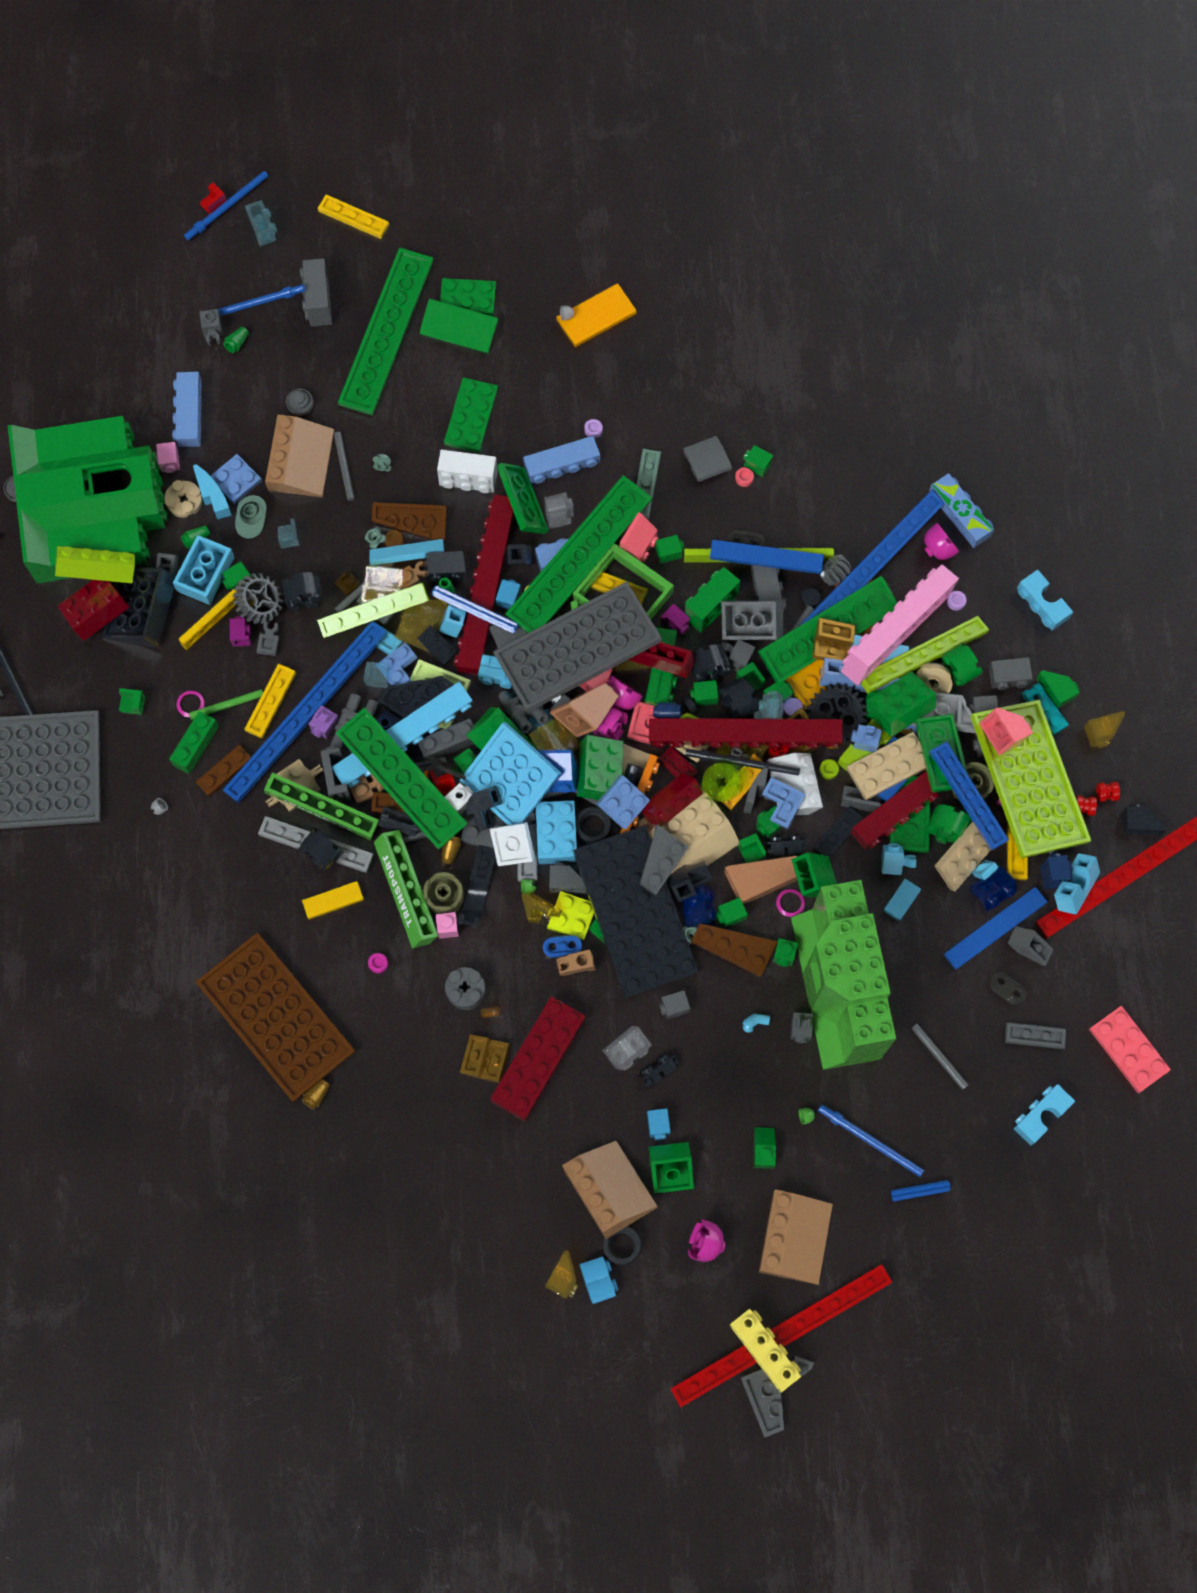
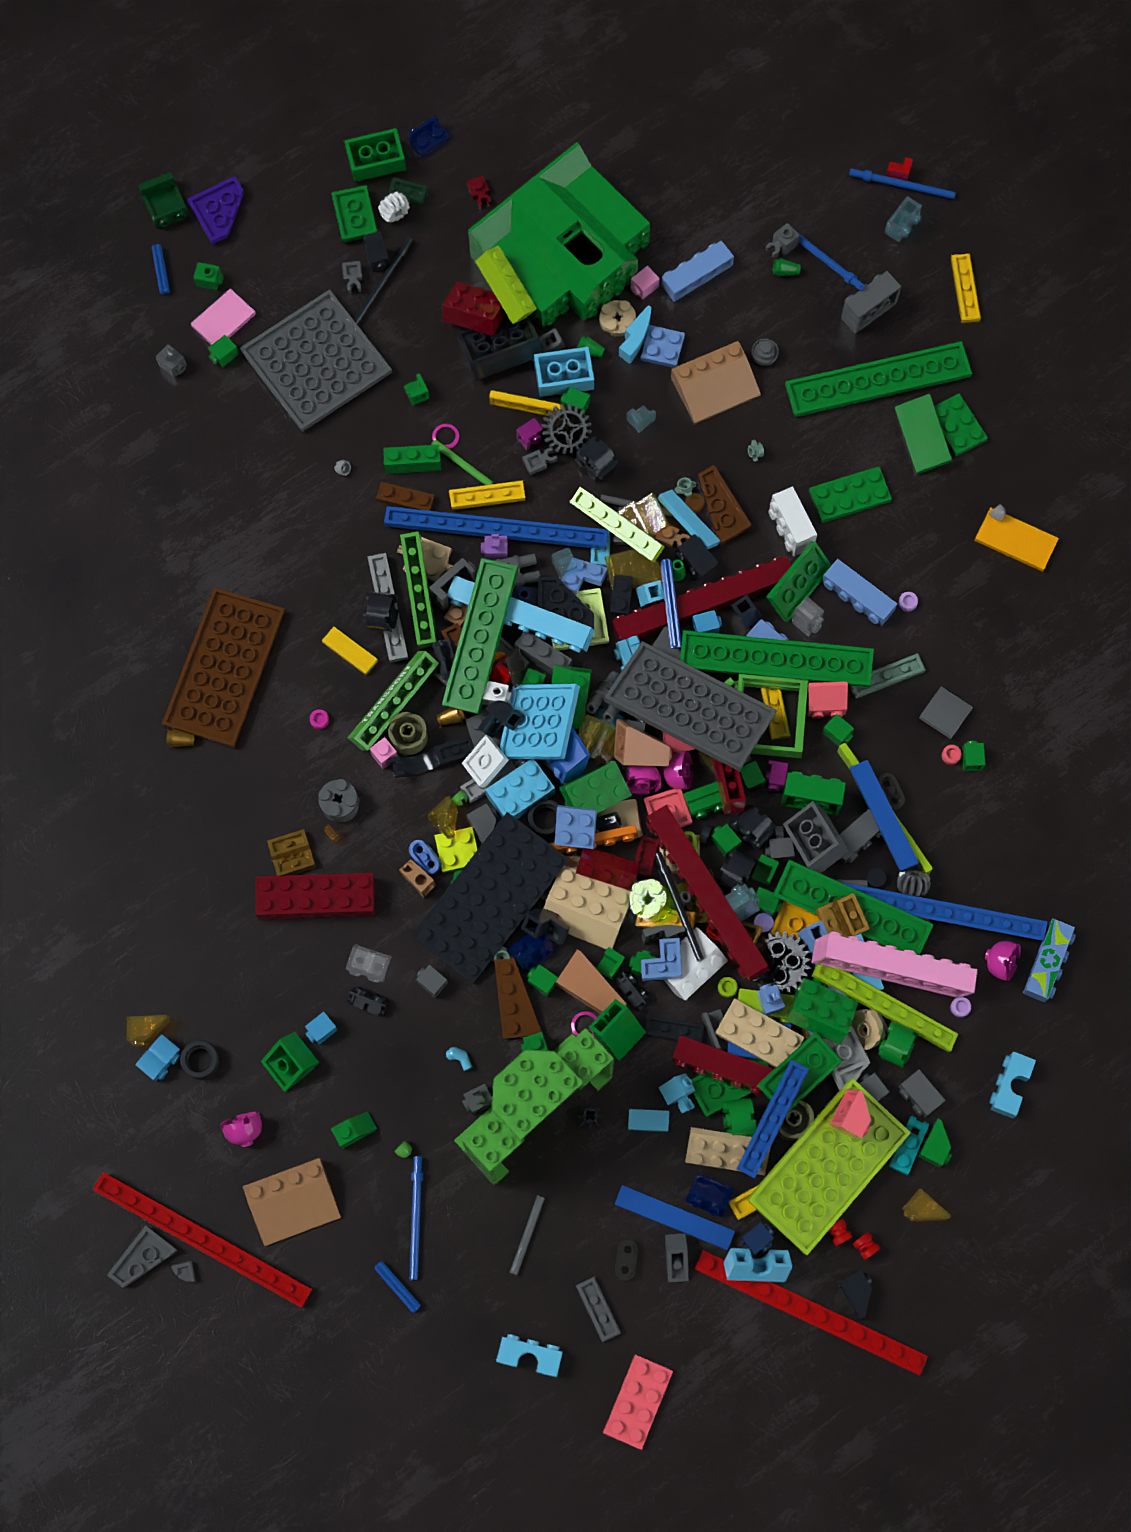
camera: 60 degrees right, 0 degrees up
sand green piece [235,495,266,539] -> none
dark grey bar [334,432,354,501] -> none
dark brown tile [334,570,361,597] -> none
medium nougat slope [562,1141,658,1239] -> none
dark grey wing [639,825,689,895] -> none
dark blue brick [653,702,681,719] -> none
light yellow brick [729,1309,801,1393] -> none
medium azure tile [972,860,998,880] -> none

